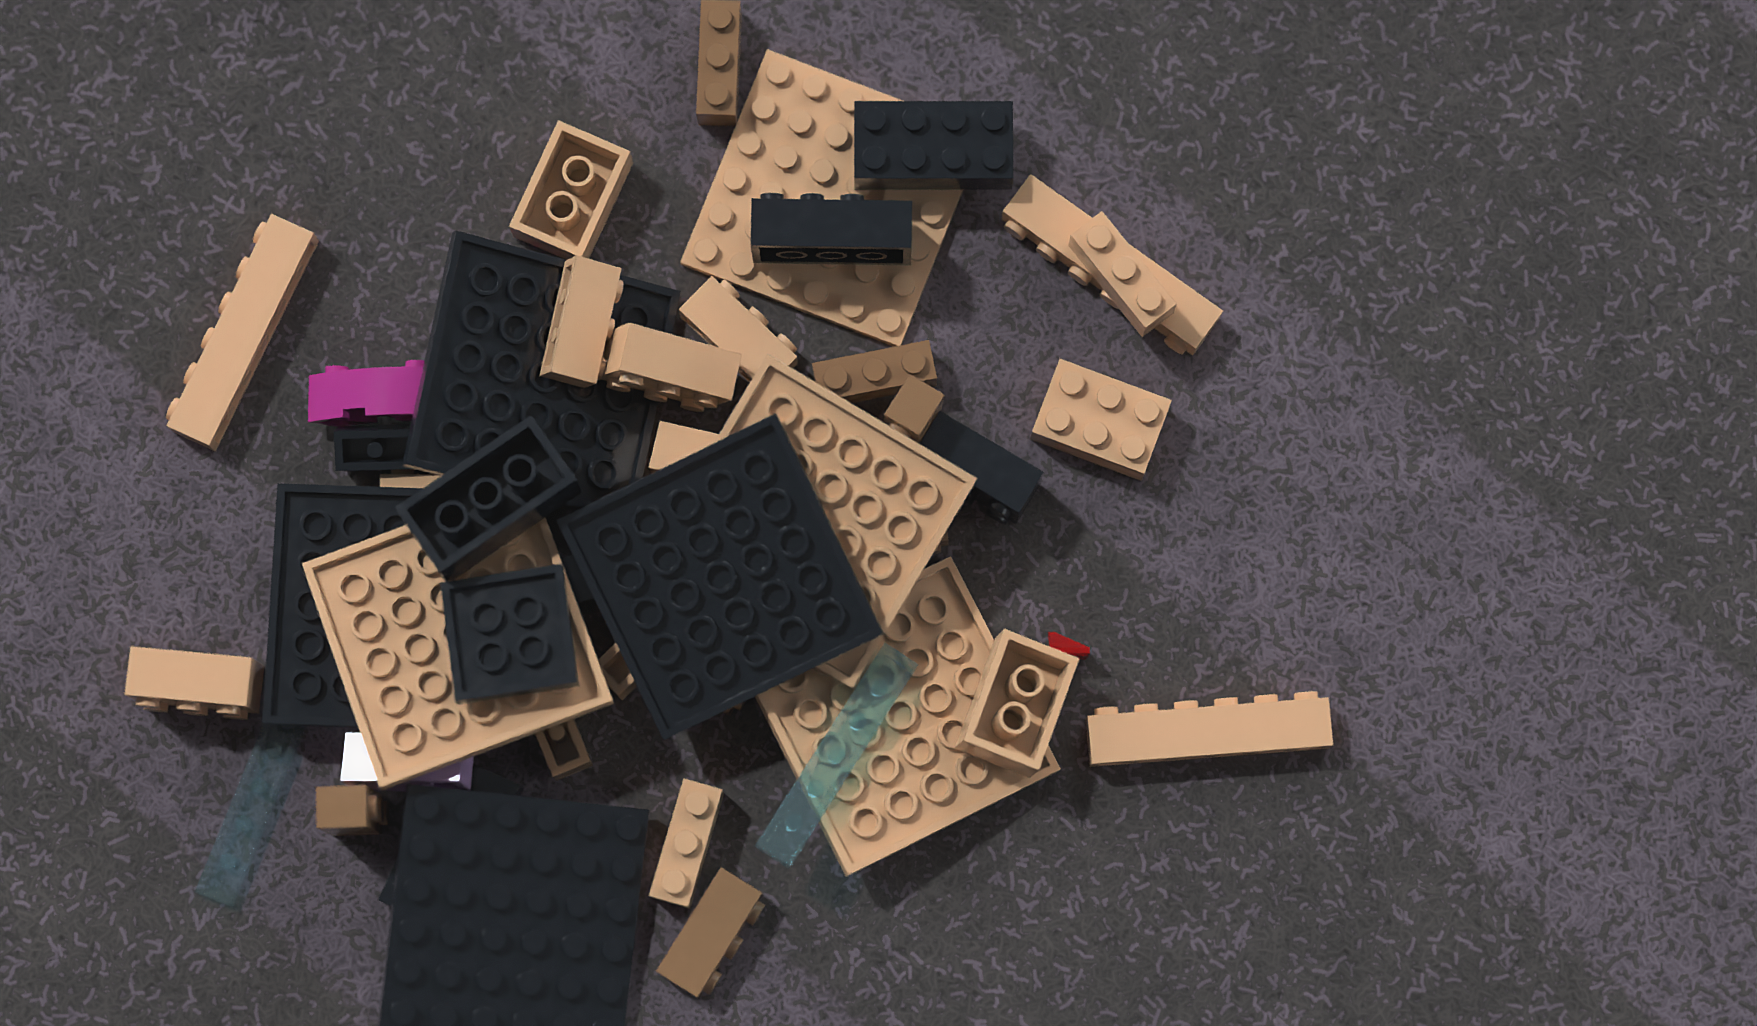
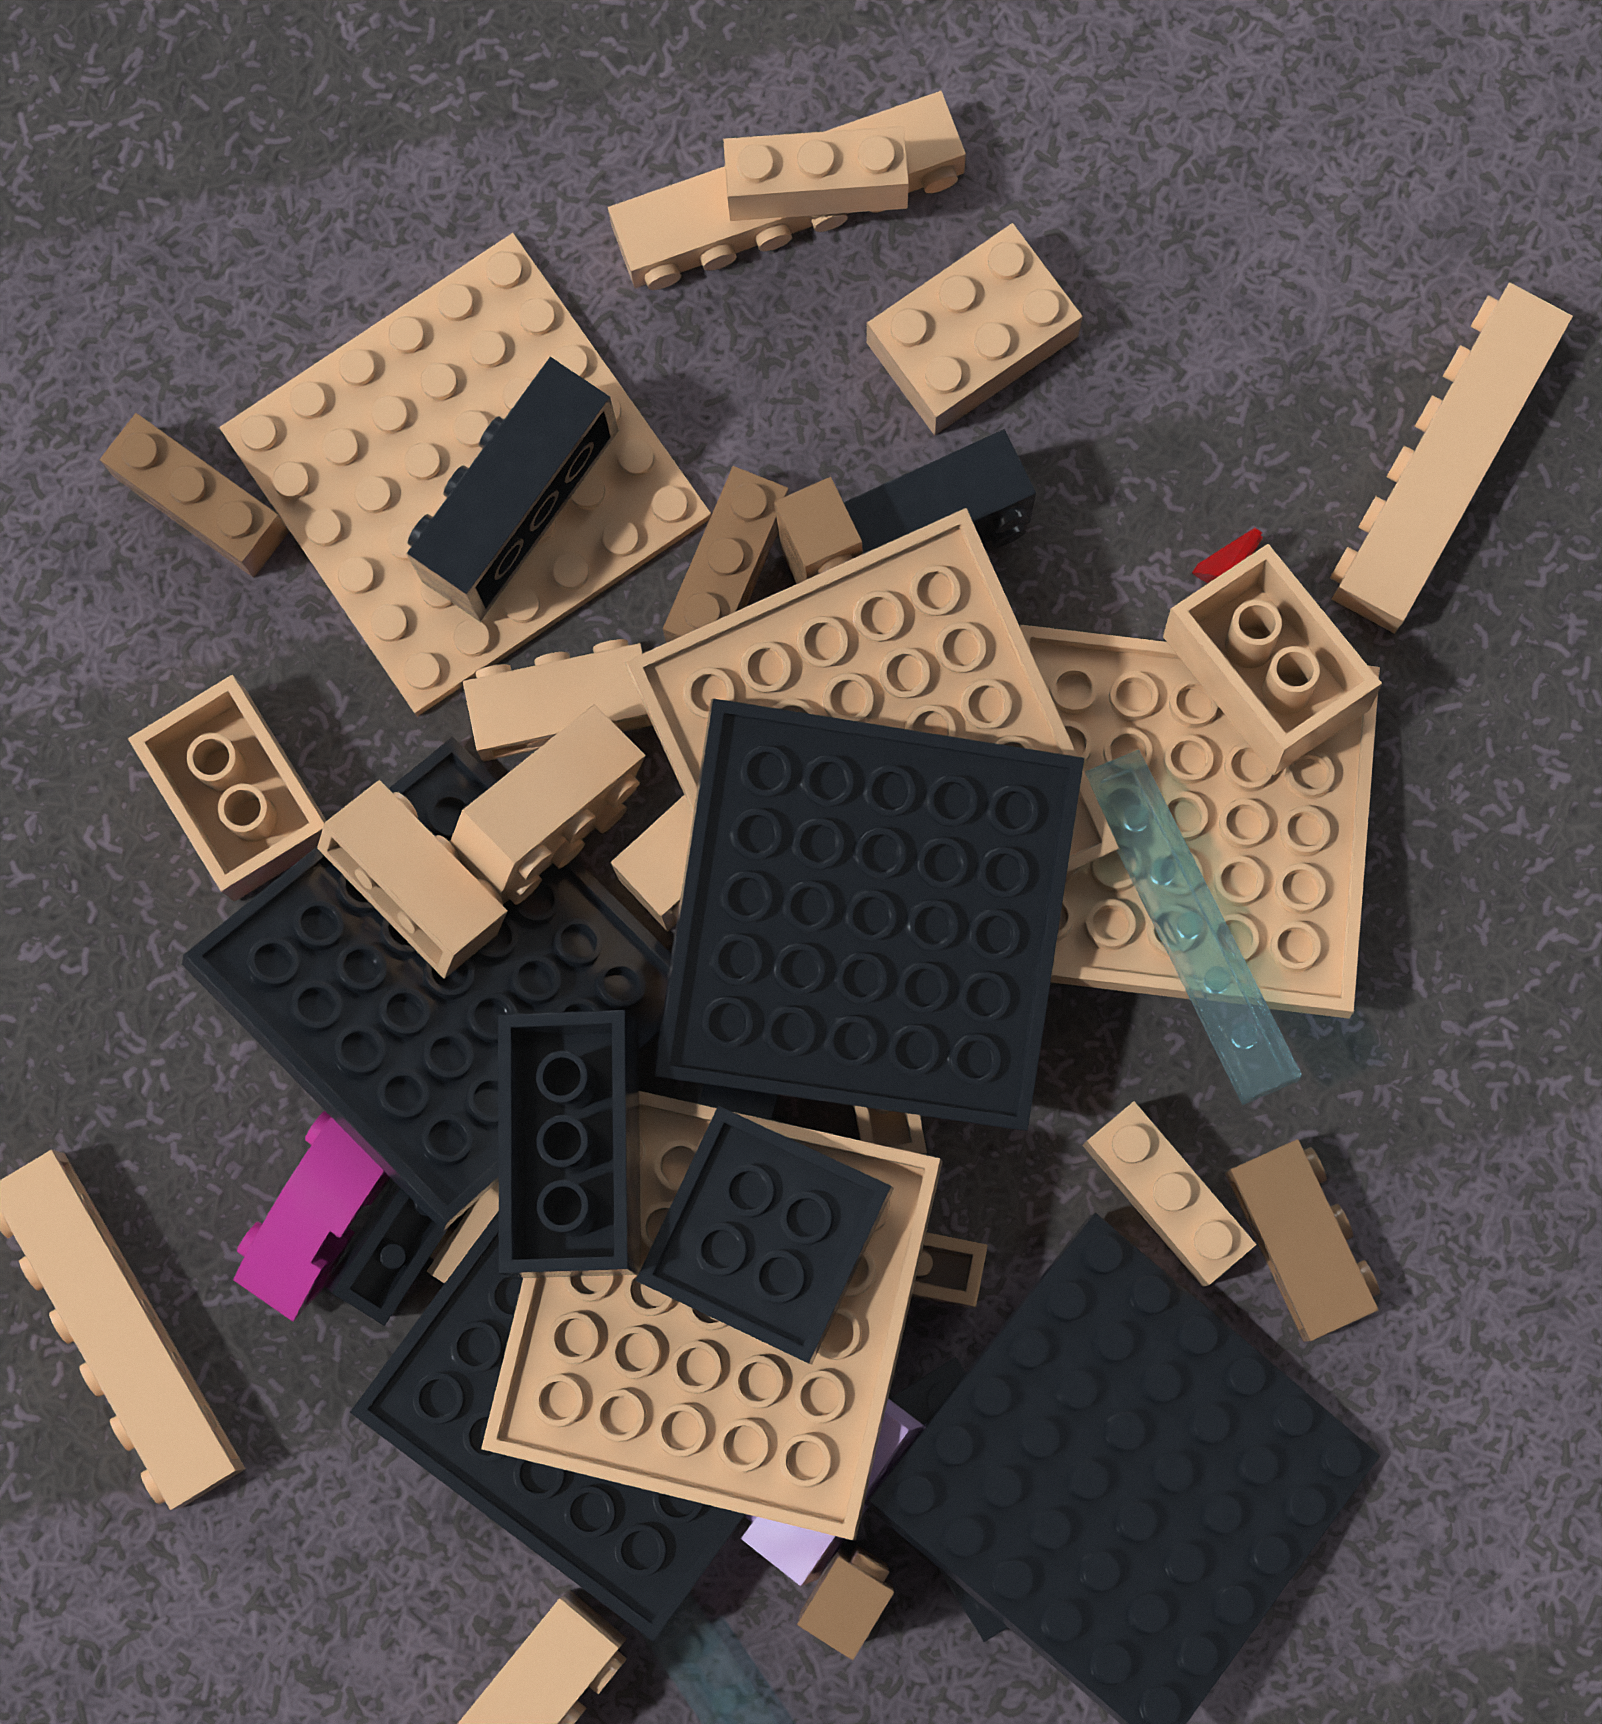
camera: 50 degrees left, 0 degrees up
black brick [854,101,1013,190] -> none

